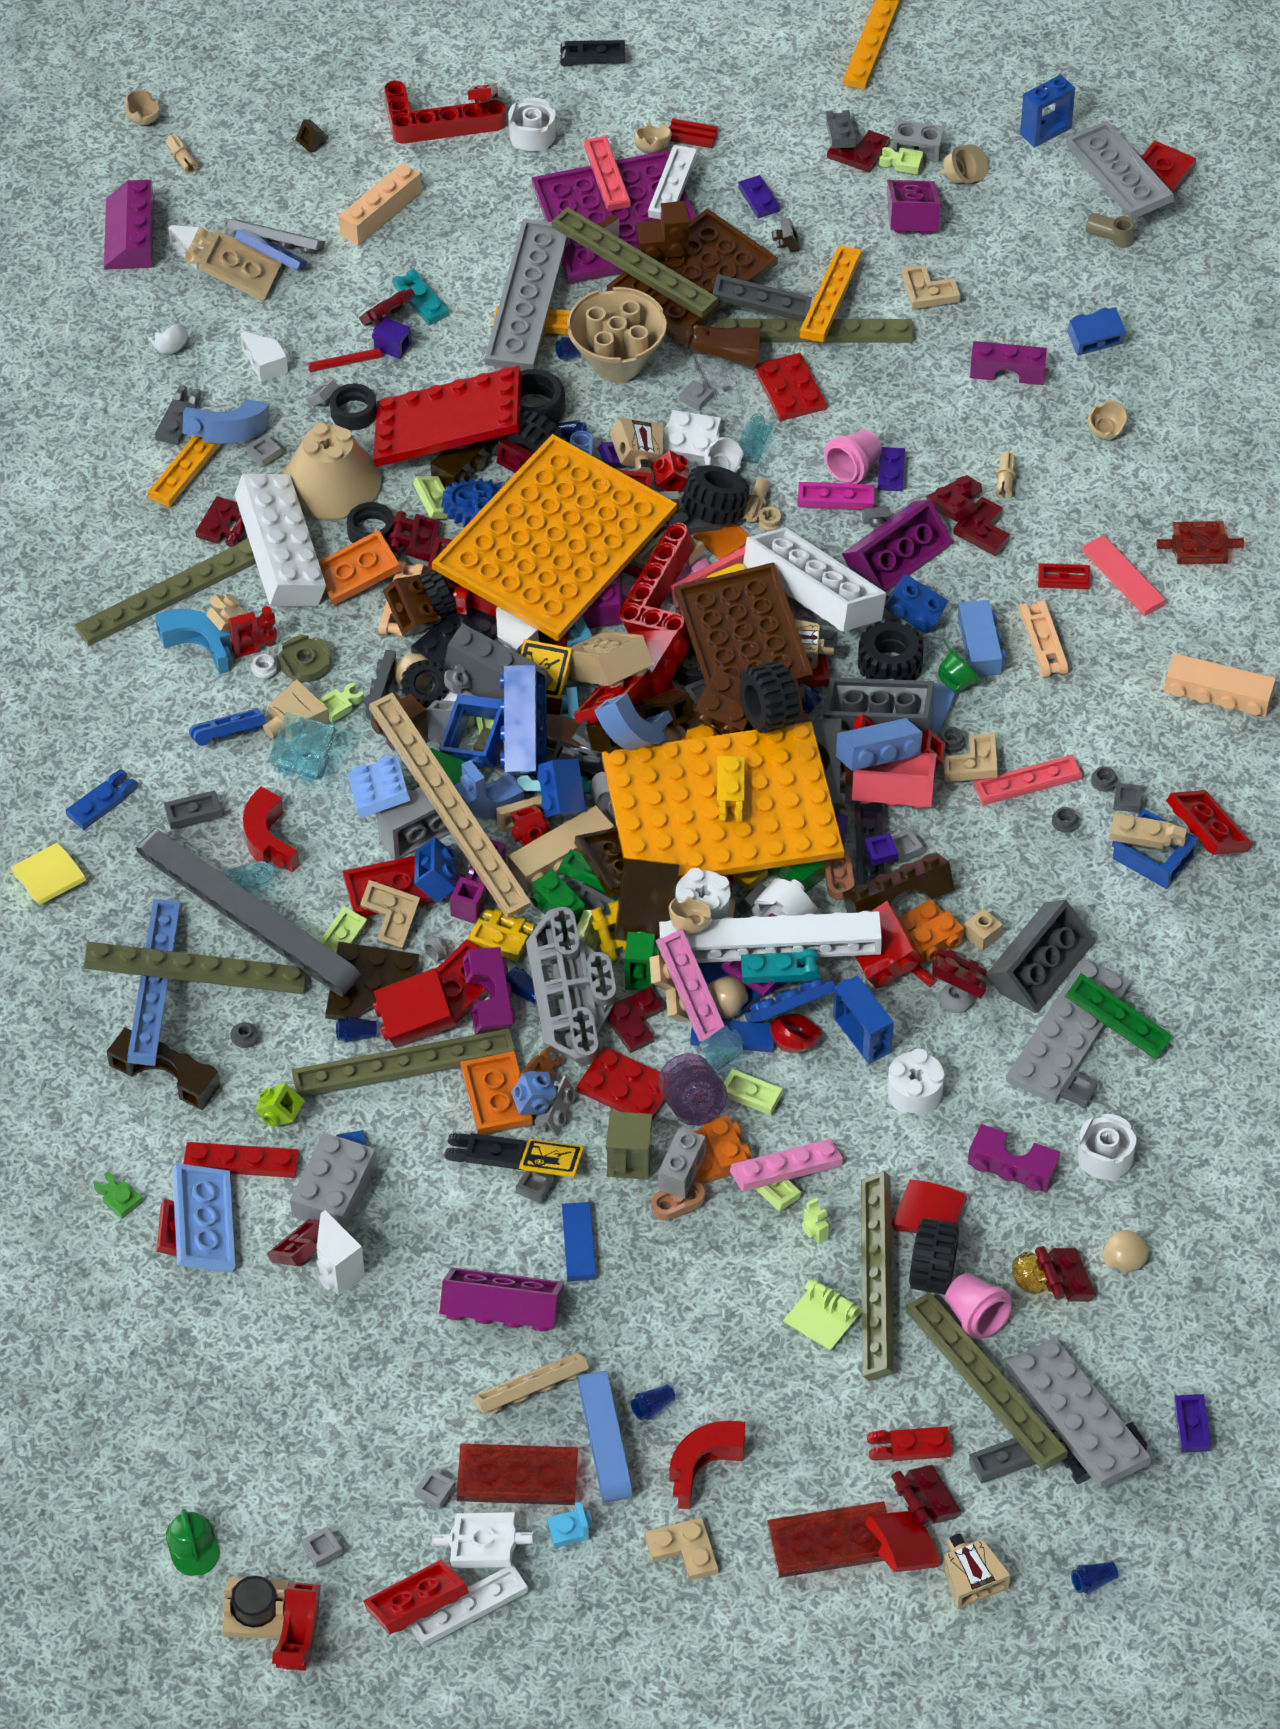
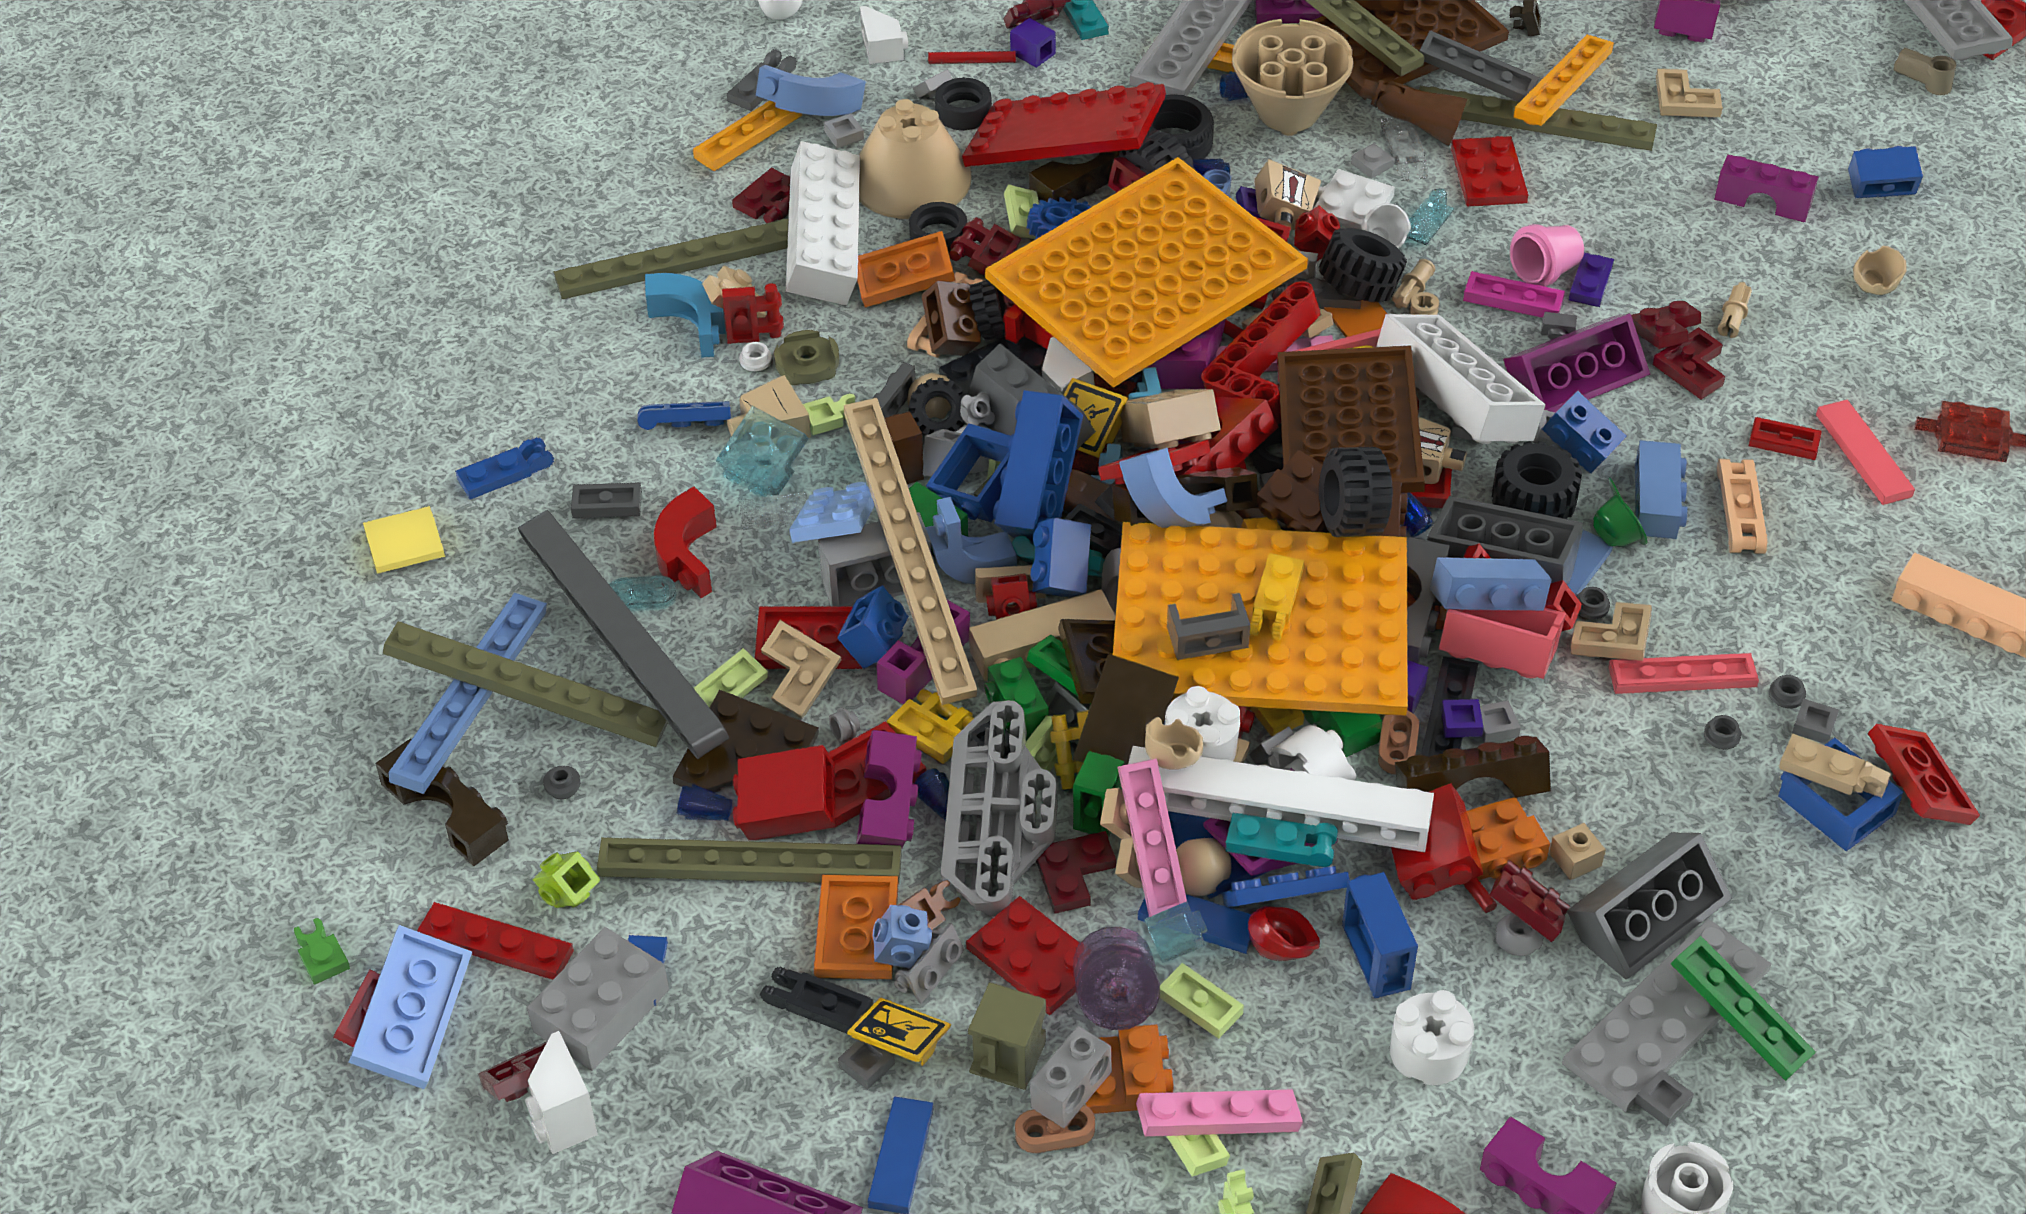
camera: 15 degrees right, 5 degrees down
none -> dark grey panel [1167,593,1250,660]

